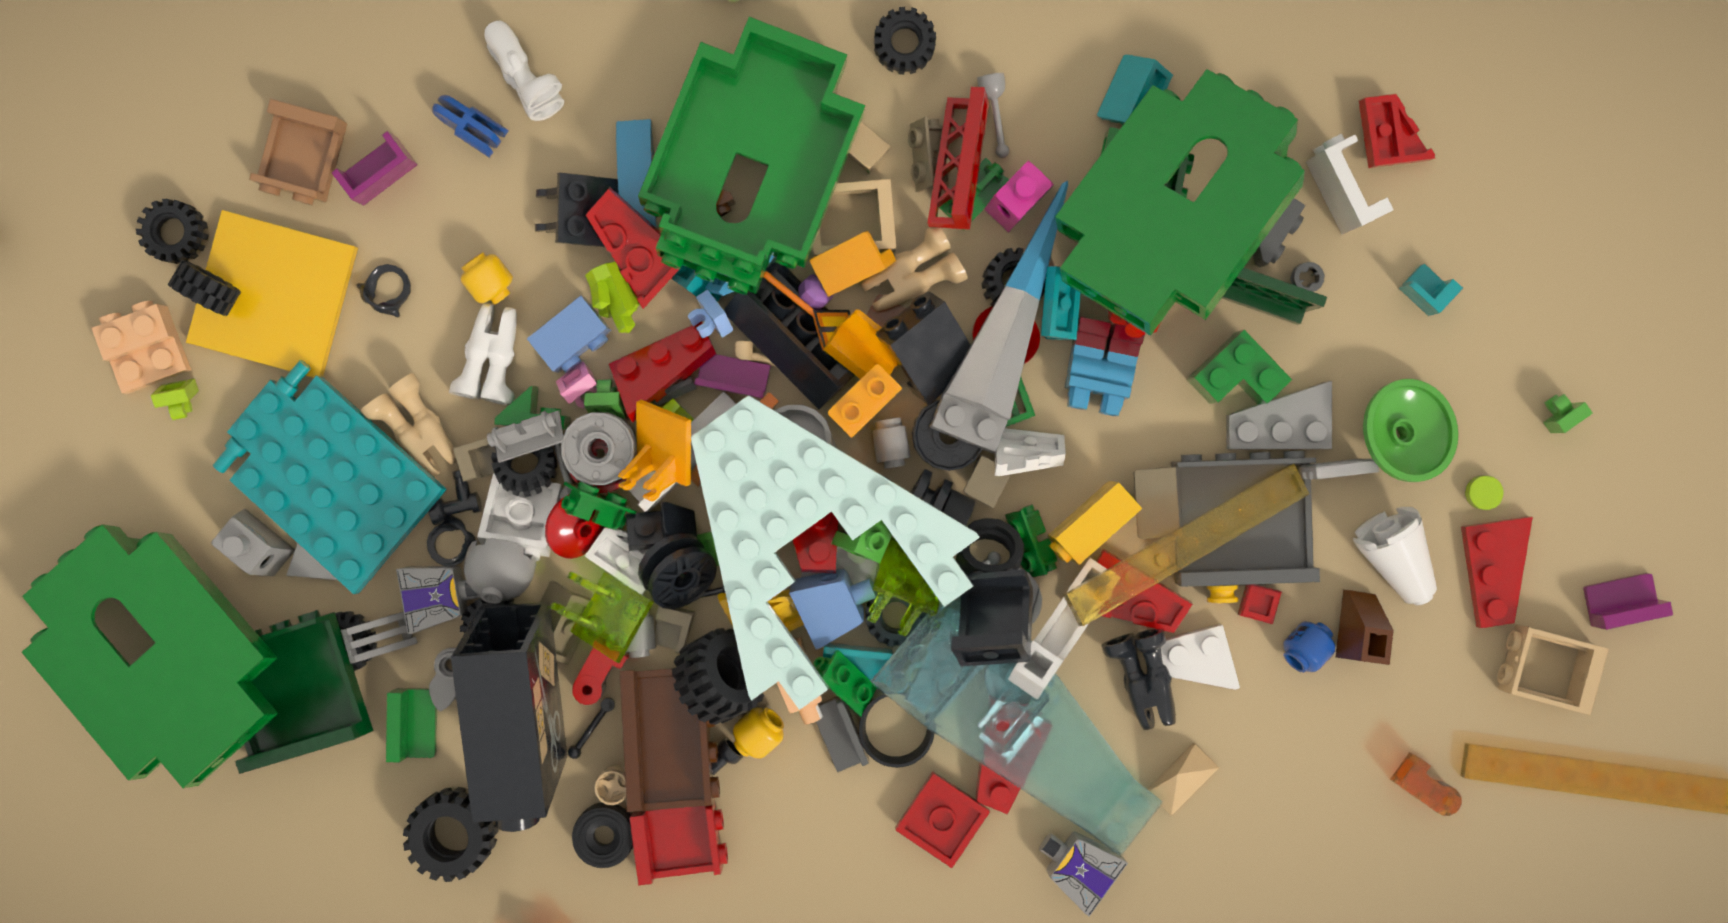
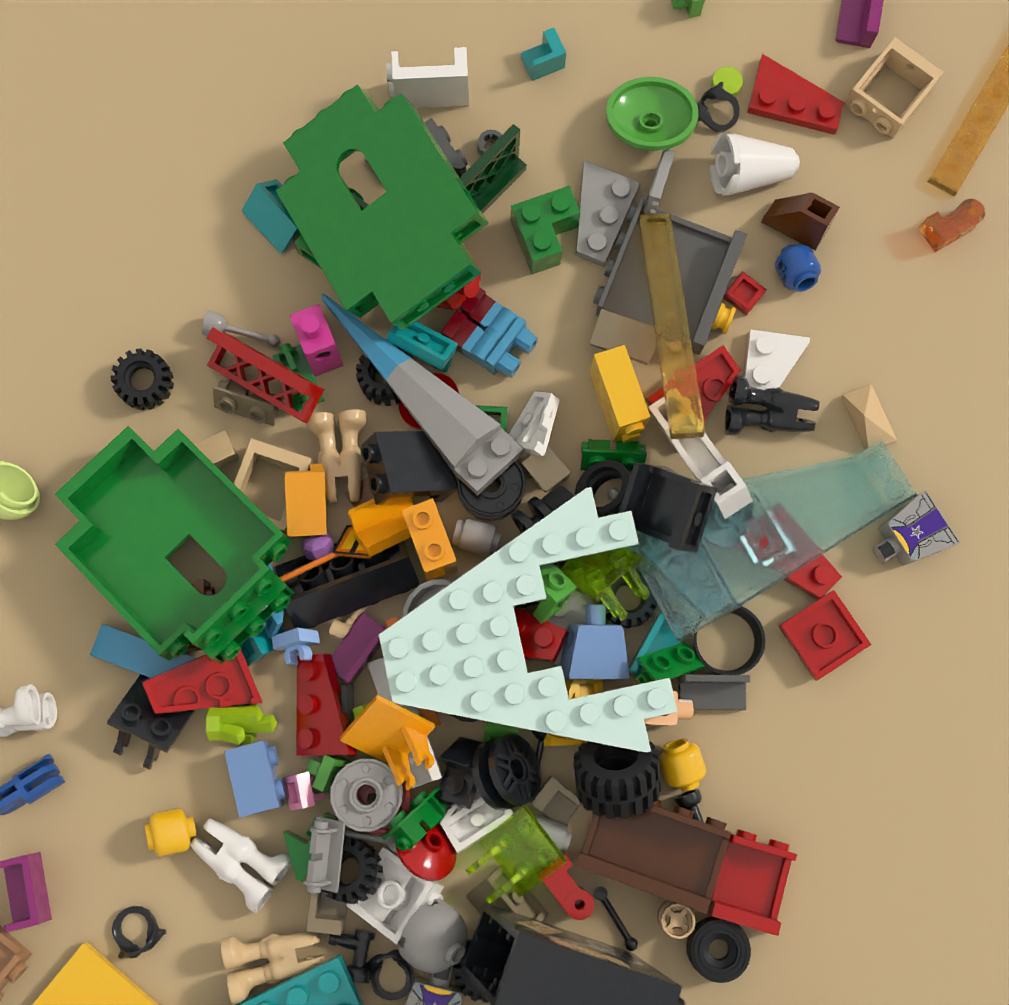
camera: 70 degrees left, 10 degrees down
red wing [1359,94,1435,168] -> none
none -> black piece [697,82,740,132]

